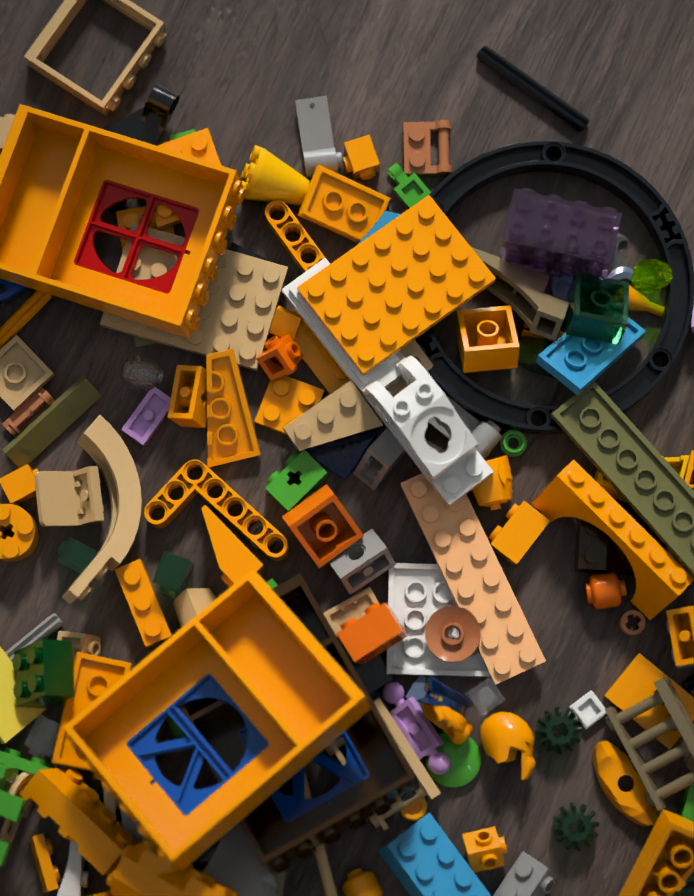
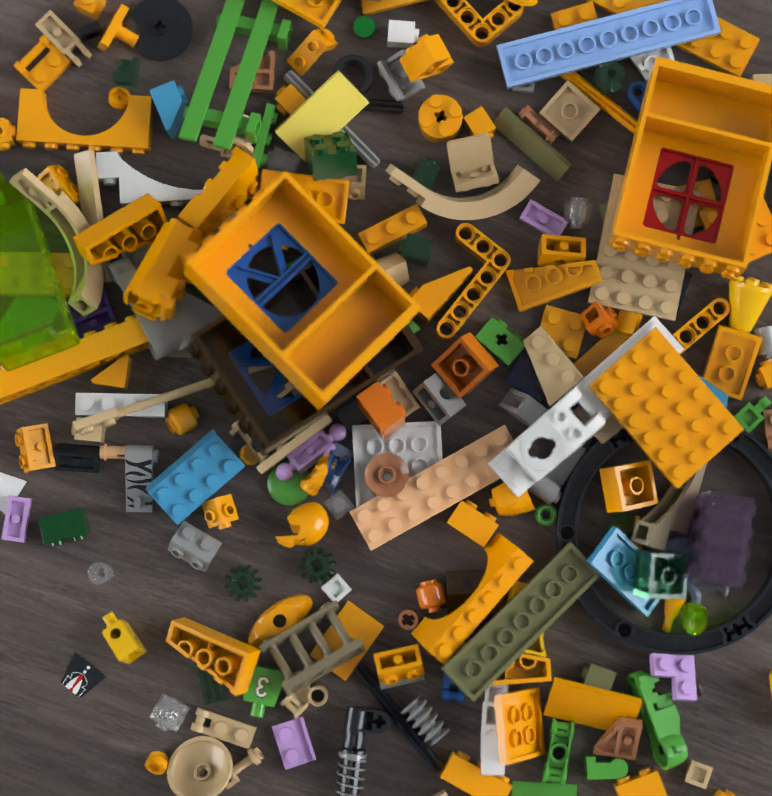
camera: 90 degrees right, 5 degrees up
light orange plate [28,833,61,893] -> none

